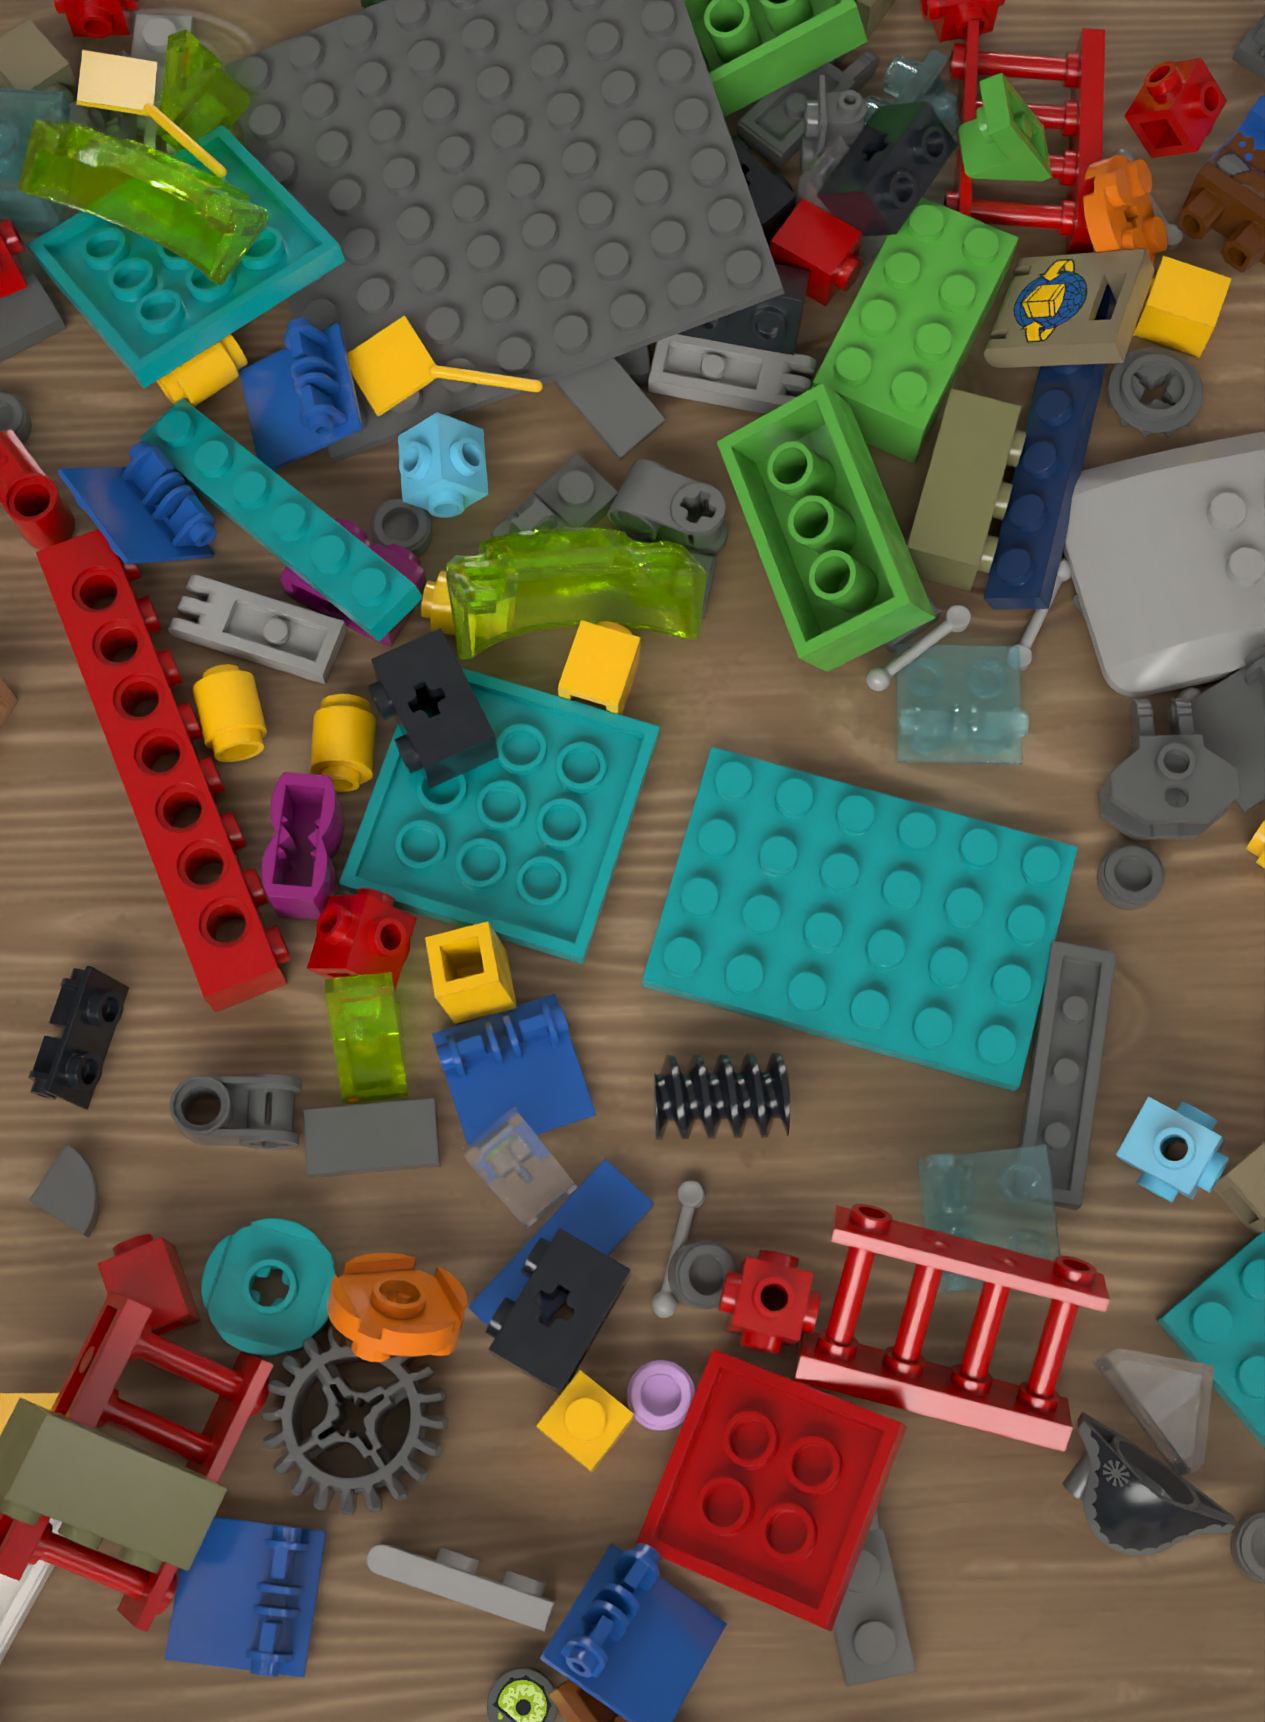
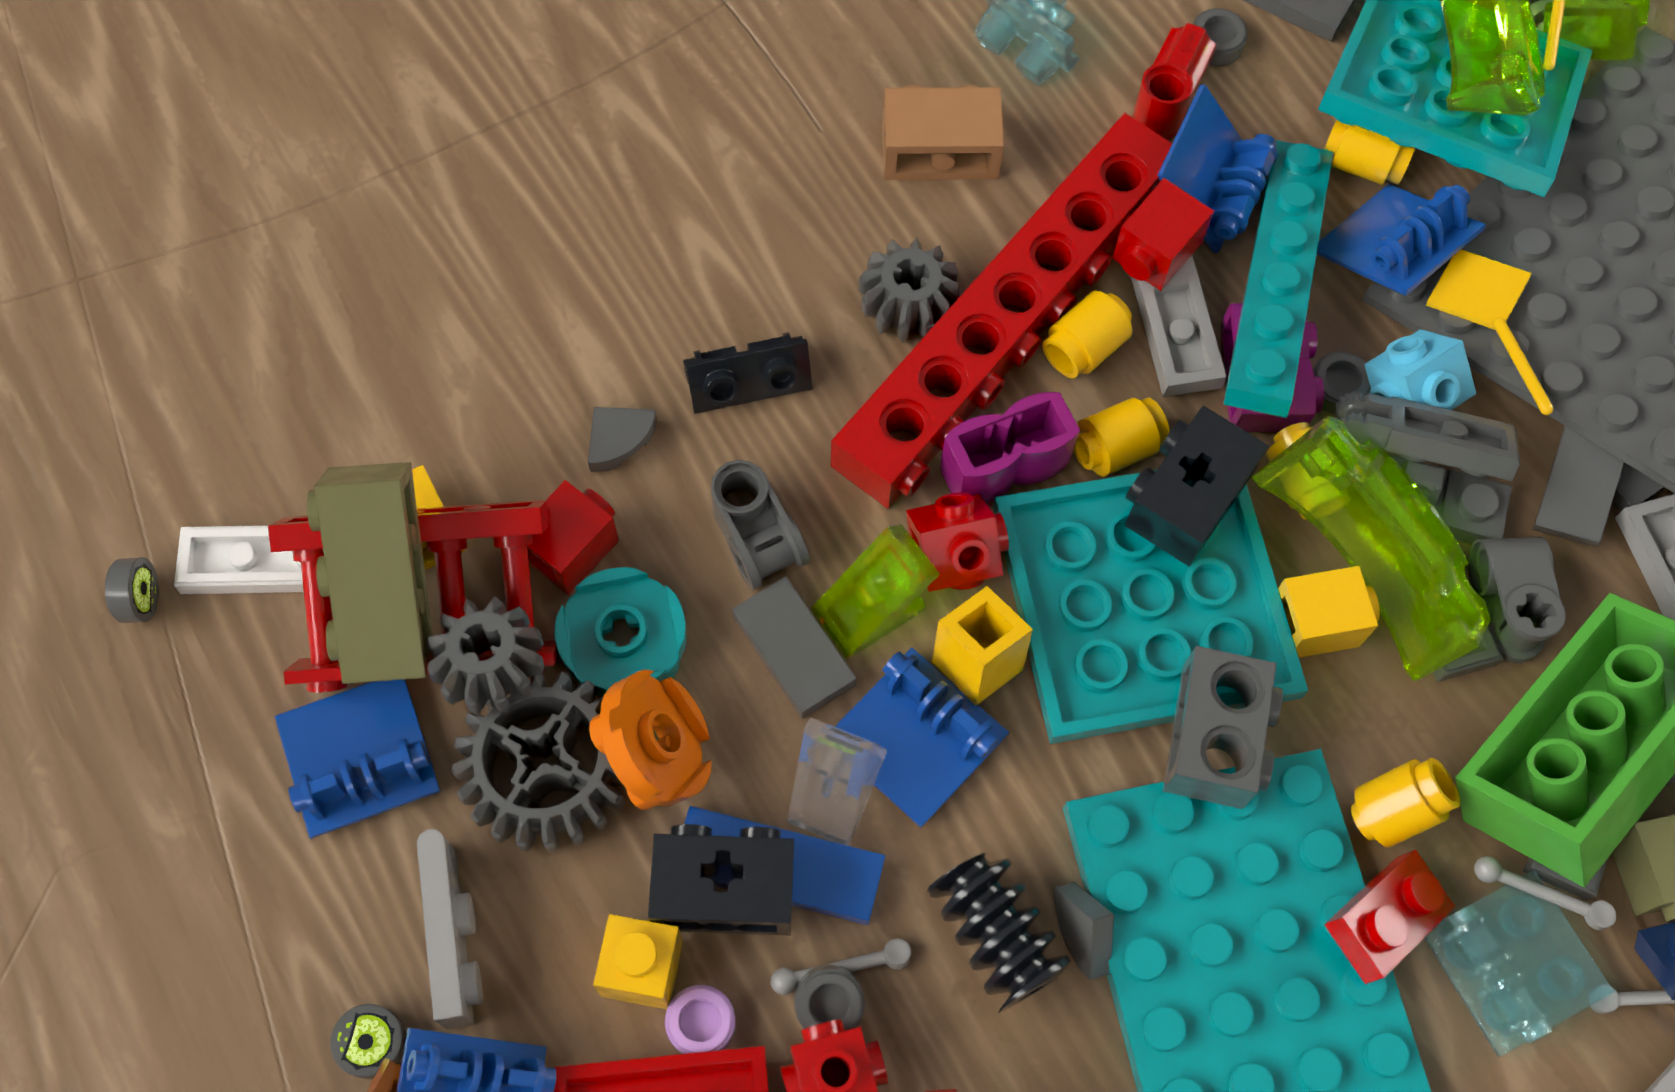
camera: 60 degrees right, 5 degrees down
none -> dark grey gear [427,596,544,716]
none -> dark grey gear [859,237,961,343]
none -> dark grey tile [1054,882,1114,980]
none -> red brick [1112,178,1214,291]
none -> dark grey brick [1163,646,1283,809]
none -> red plate [1324,849,1456,984]
none -> dark grey hinge [1335,391,1520,481]
none -> yellow brick [1351,758,1461,848]

